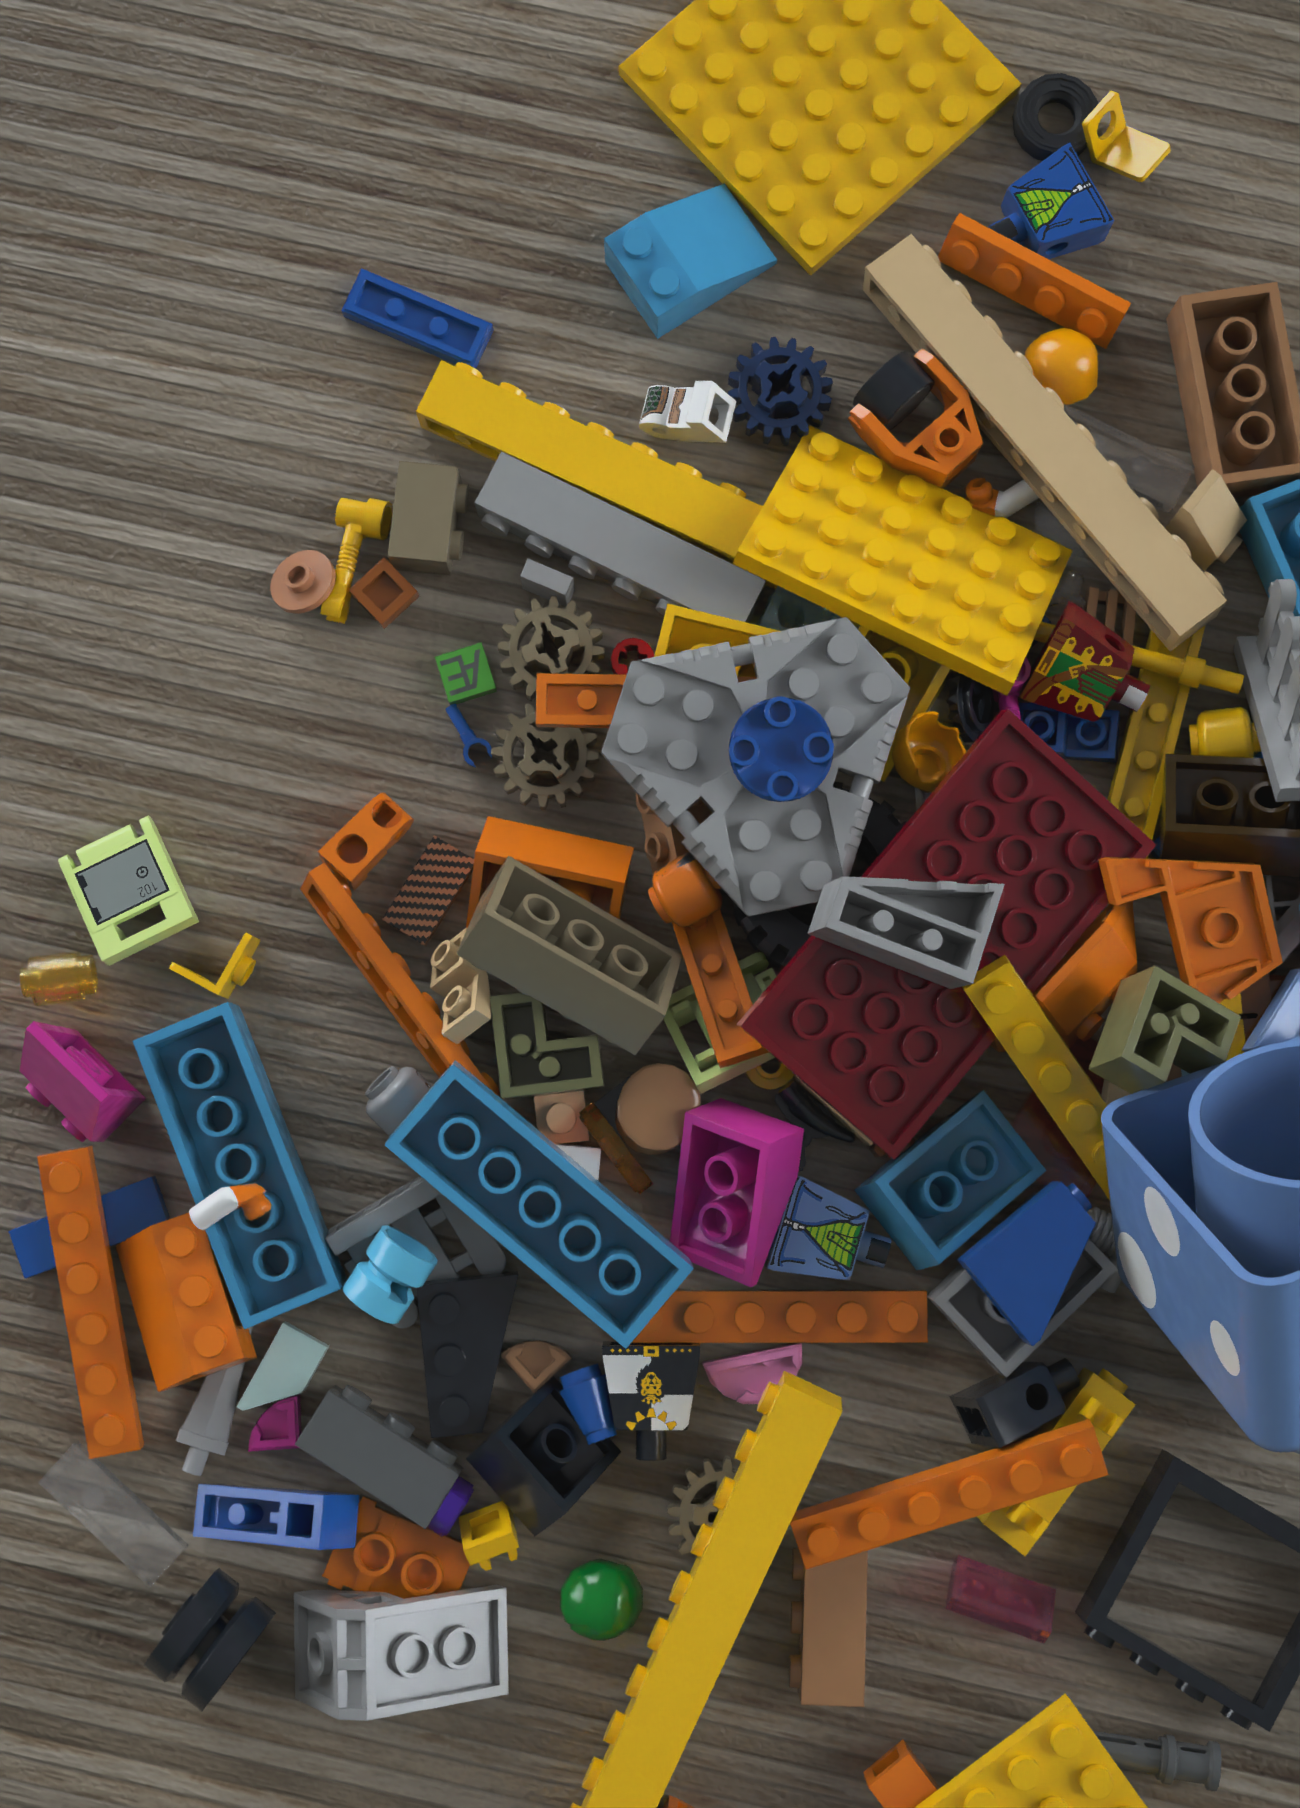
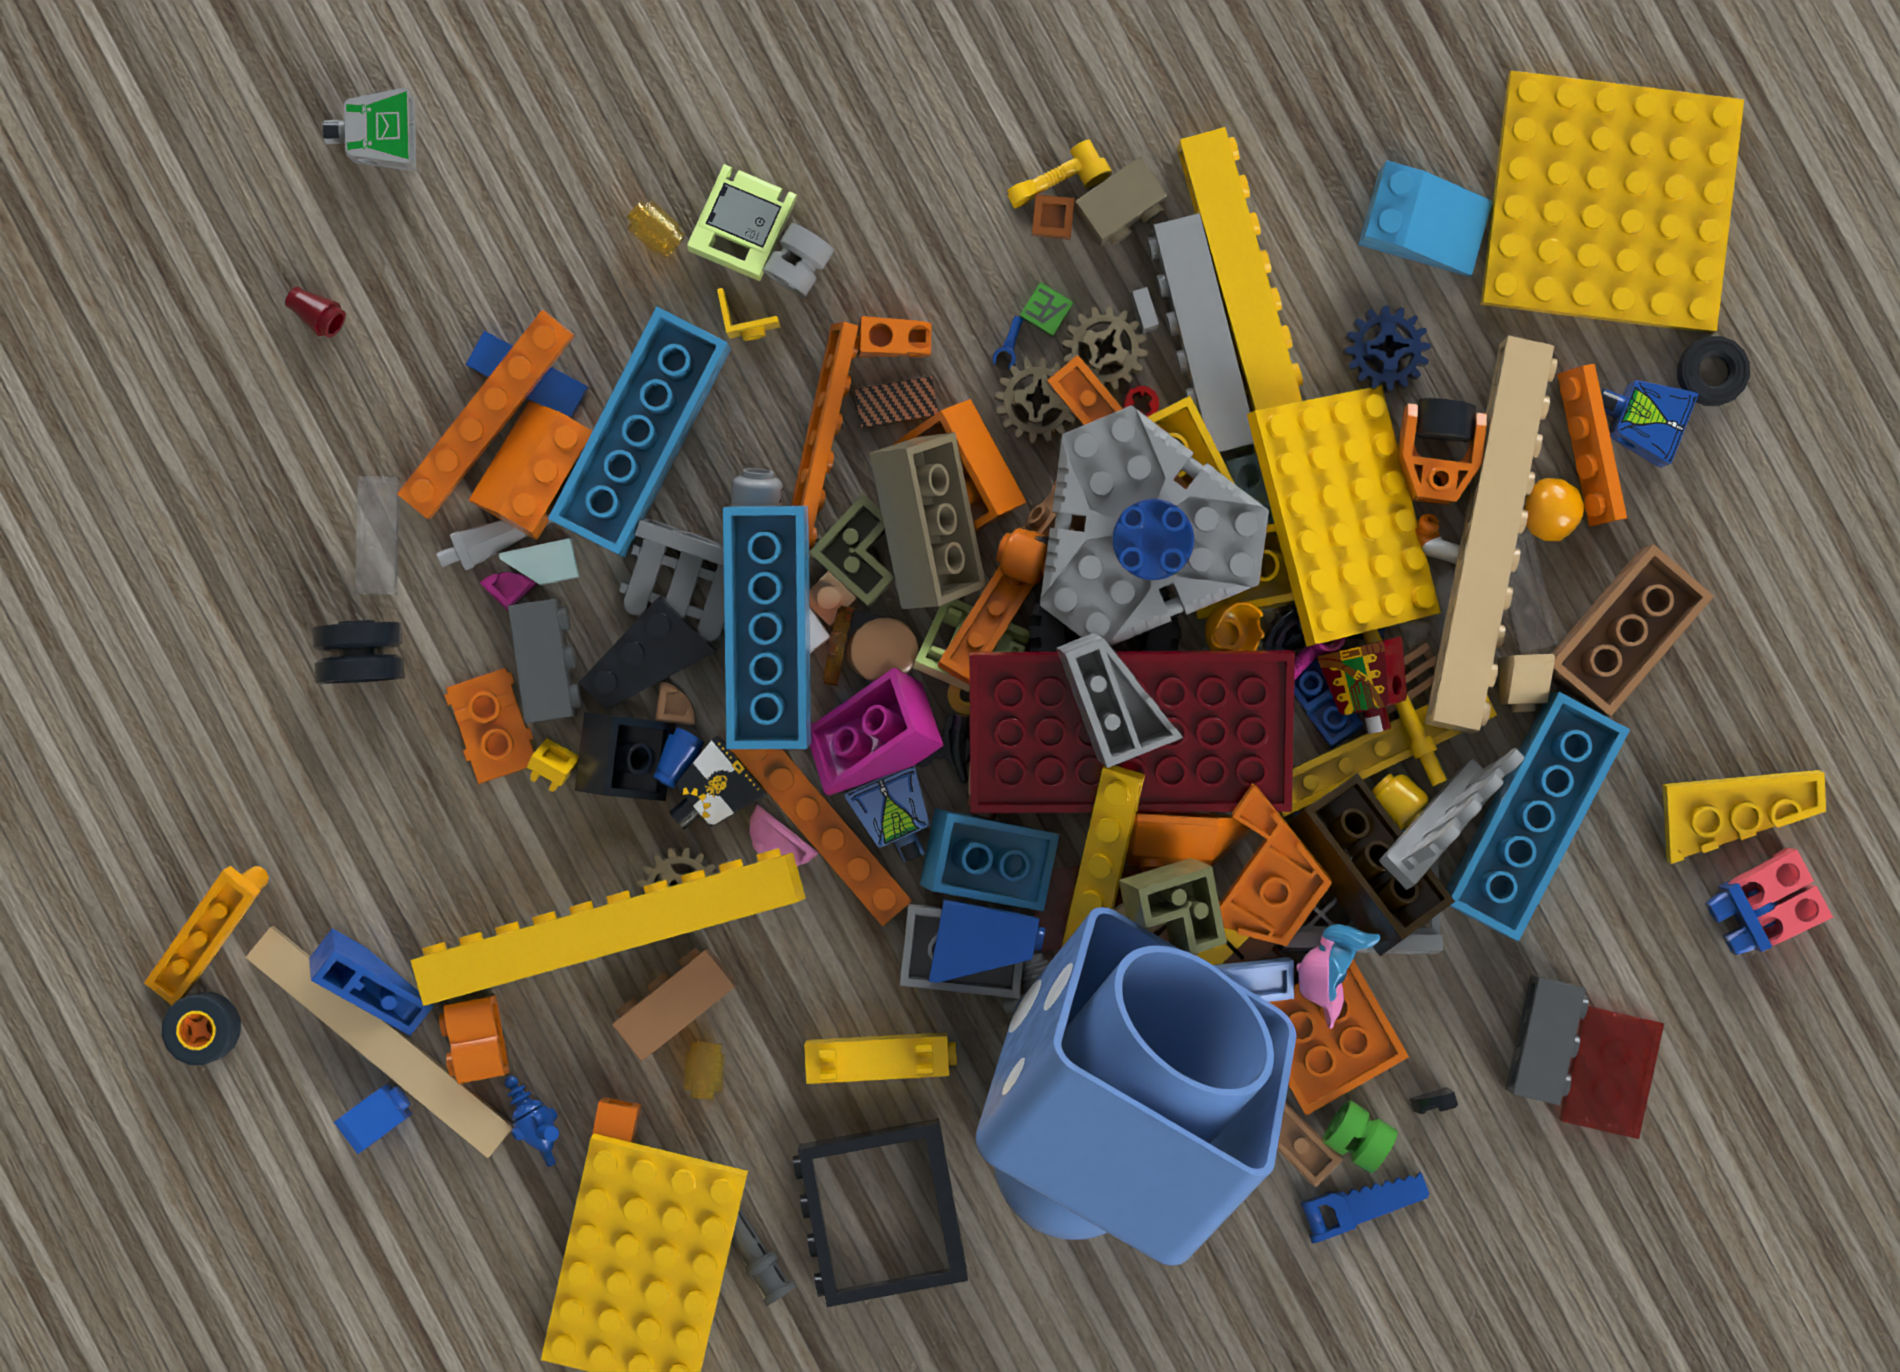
camera: 50 degrees right, 5 degrees up
dark pink slope [19,1021,146,1142] -> none
arm [189,1183,271,1230] -> none
blue slope [193,1483,360,1550] -> none
nougat piece [270,550,336,614] -> none
light grey bracket [294,1584,509,1721] -> none
blue tile [341,268,494,369] -> none
medium azure wheel [342,1225,438,1324] -> none
dark purple tile [427,1476,474,1537] -> none
tan slope [430,928,491,1044] -> none
green hair [560,1559,643,1641] -> none
white leg [639,381,736,443] -> none
orange plate [790,1419,1109,1570] -> none
clear pink plate [945,1555,1056,1644] -> none
black torso [949,1358,1080,1448] -> none
yellow bracket [1082,91,1171,182] -> none
none -> clear yellow brick [683,1042,725,1100]
none -> light grey wheel [762,223,834,298]

